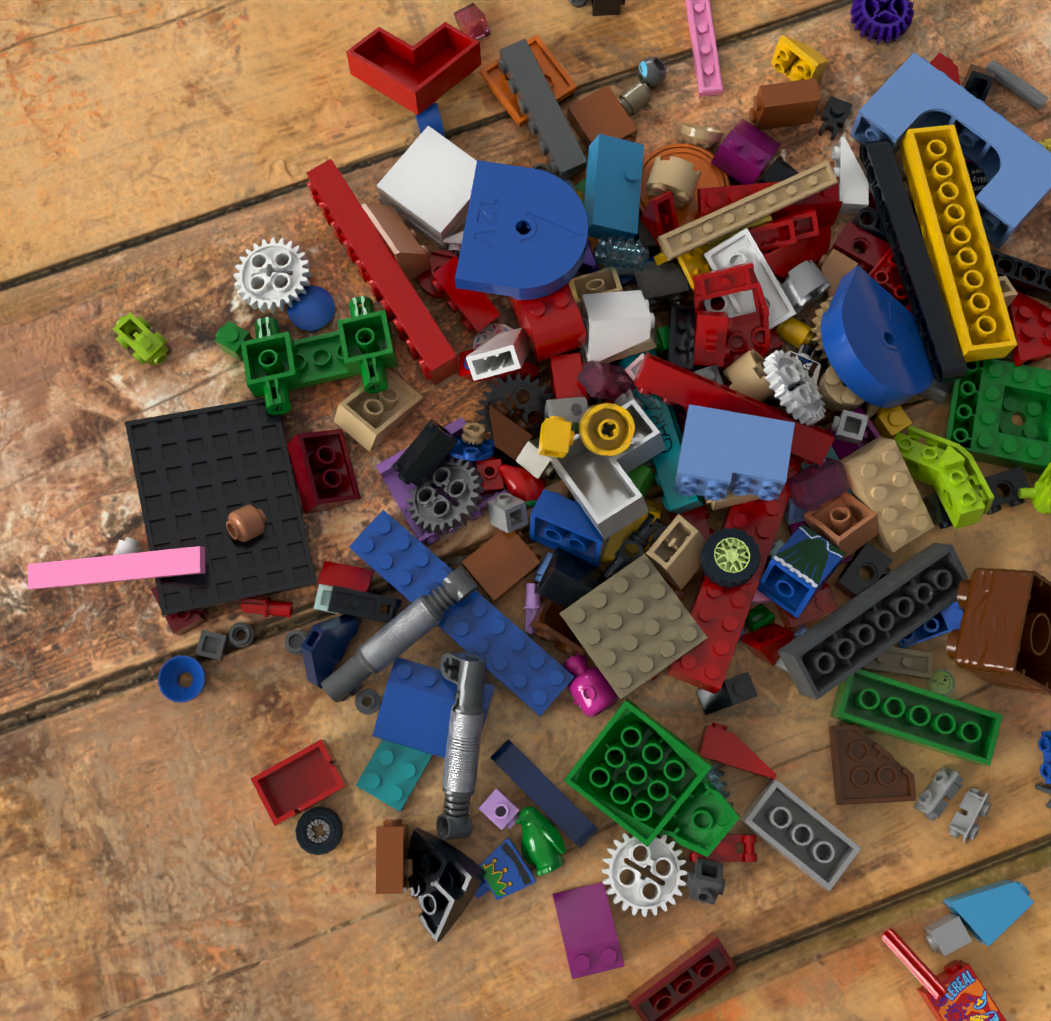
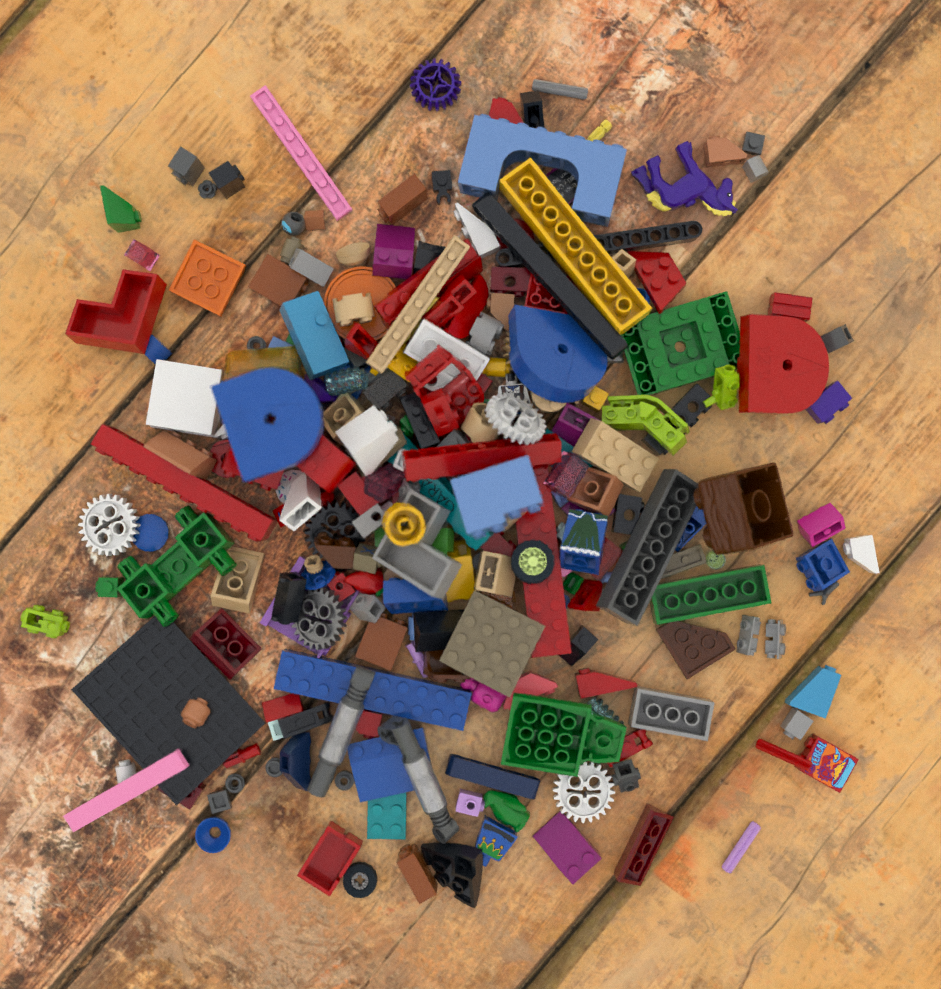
camera: 30 degrees left, 10 degrees up
dark grey brick [497,39,587,181] -> none
yellow brick [538,416,574,458] -> none
black pin [602,513,662,578] -> none
yellow slope [771,35,829,81] -> none
light grey brick [831,409,869,445] -> none
none -> light grey hinge [289,248,334,287]
none -> nougat slope [304,210,325,231]
none -> red slope [356,709,383,739]
none -> coral slope [503,671,558,711]

